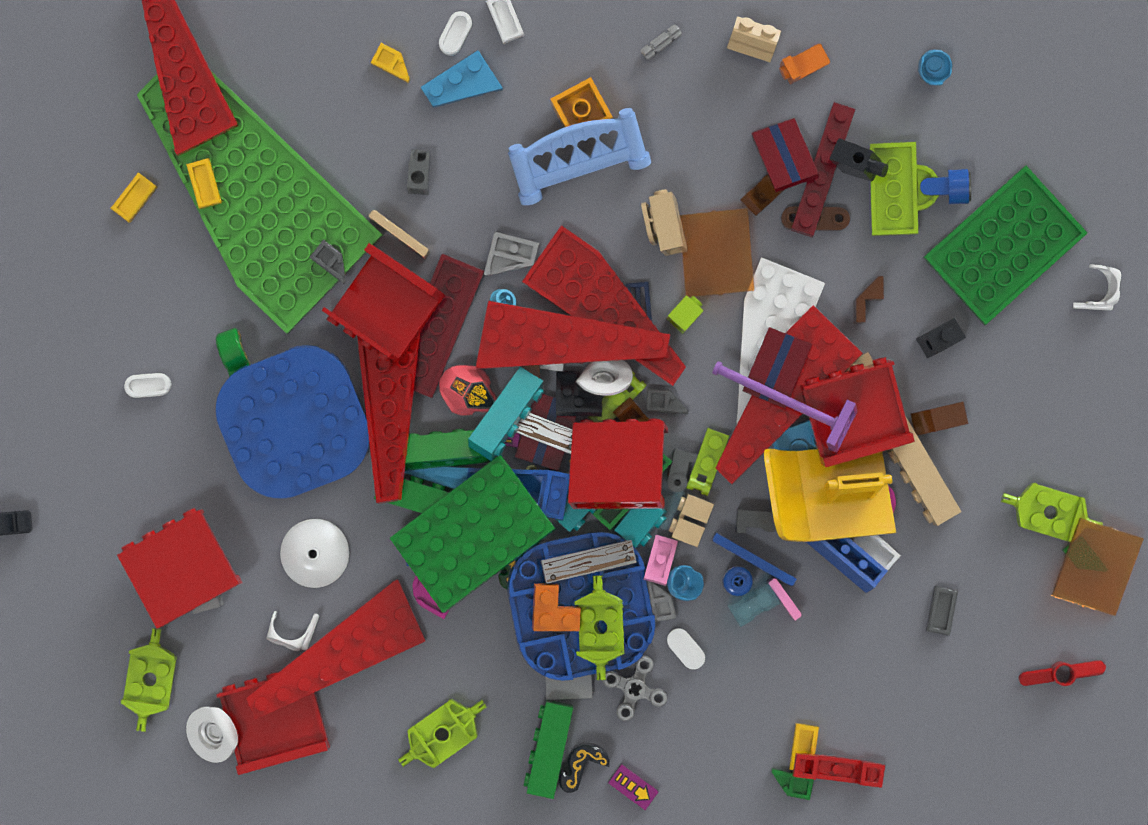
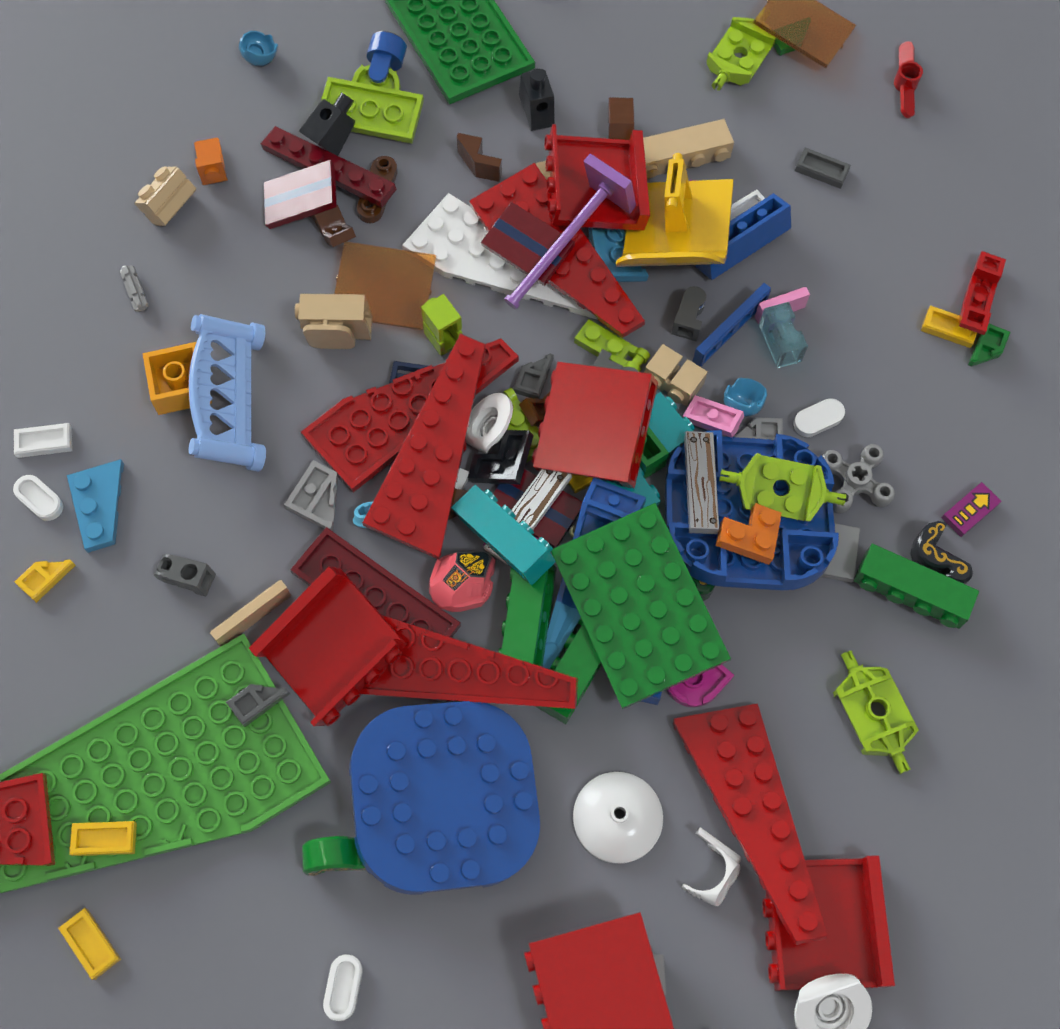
camera: 80 degrees left, 20 degrees down
blue head [722,566,753,596] -> none

